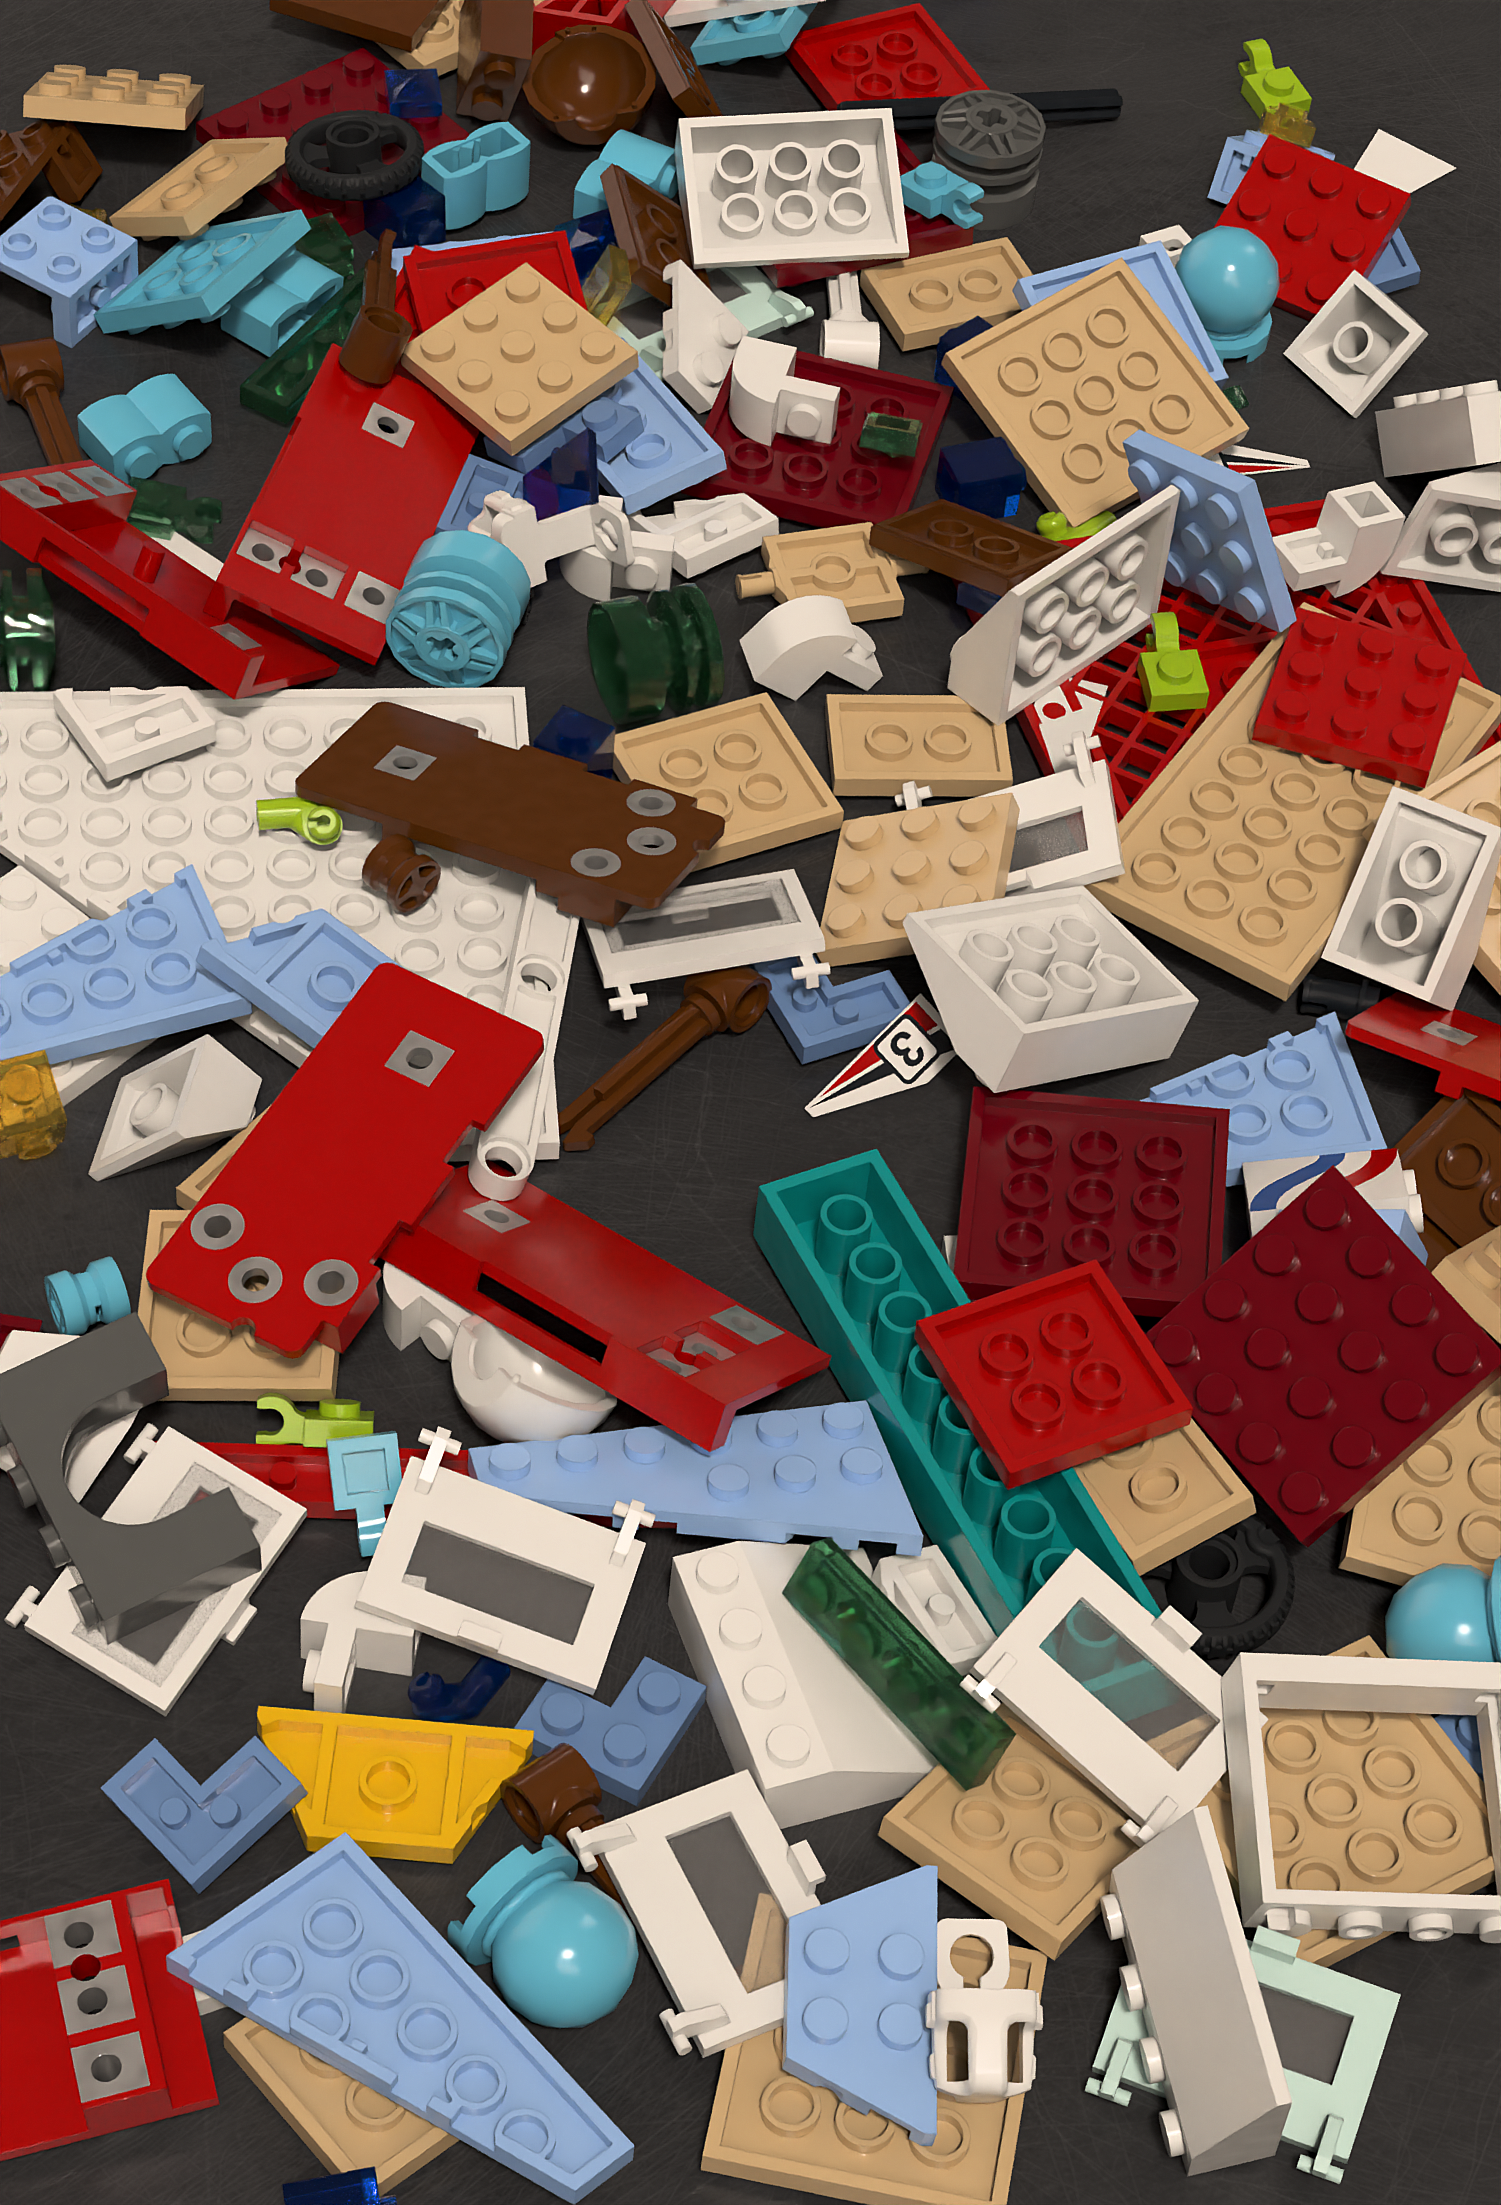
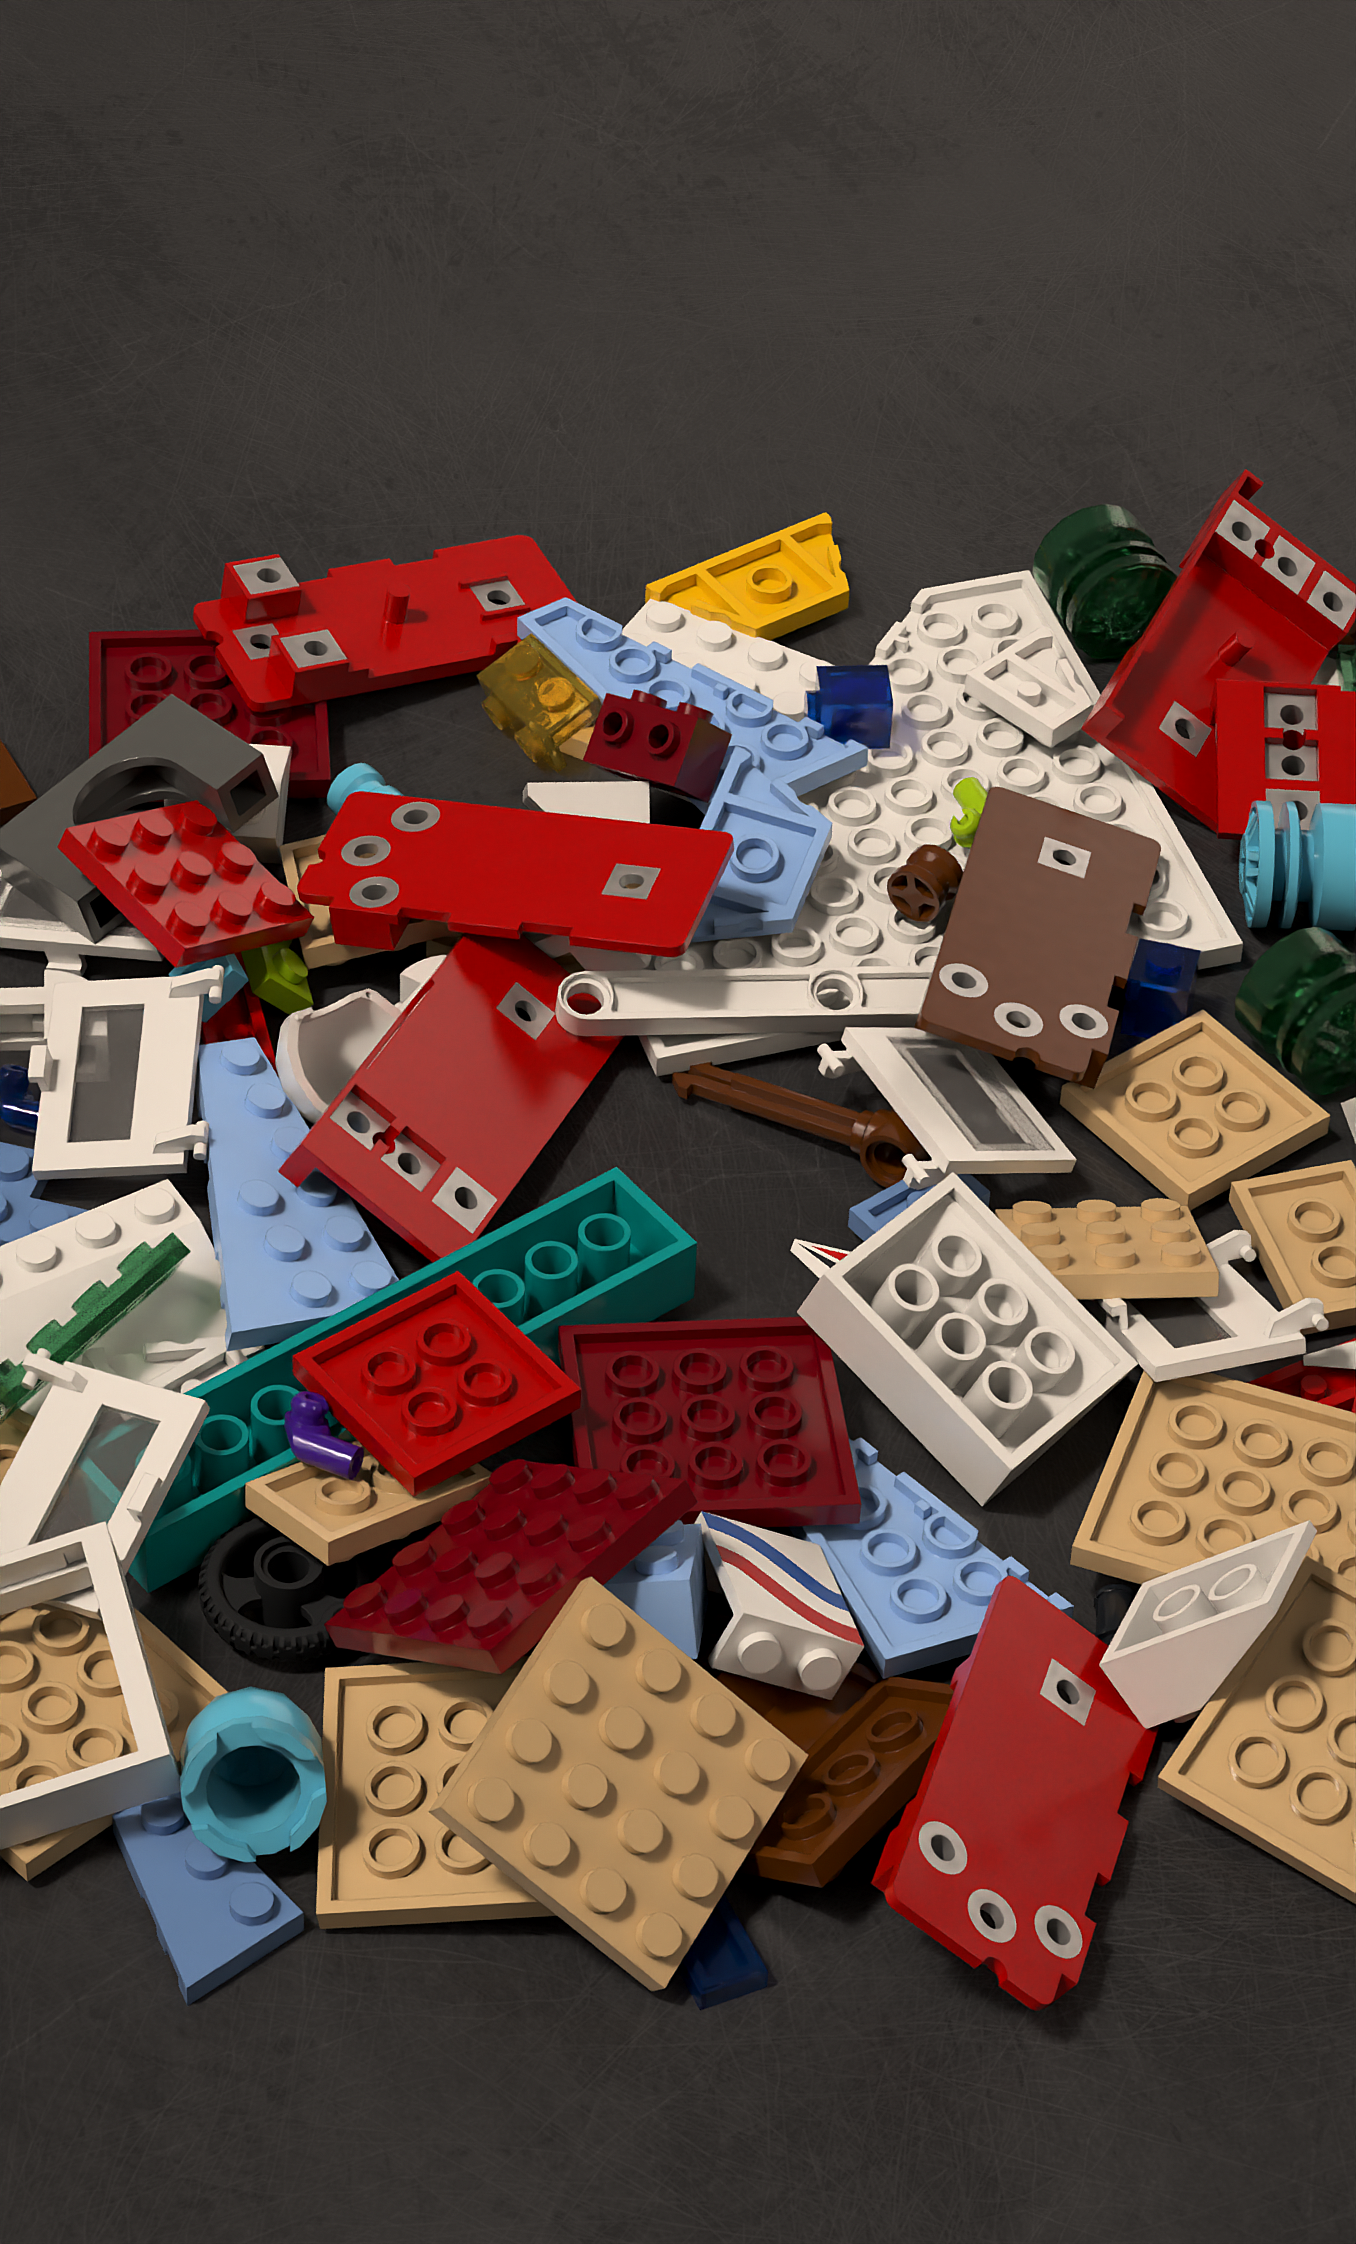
camera: 80 degrees right, 5 degrees down
none -> red plate [57,800,314,968]
none -> dark purple arm [284,1391,364,1480]
none -> dark red brick [582,690,732,803]
none -> clear blue brick [804,665,893,749]

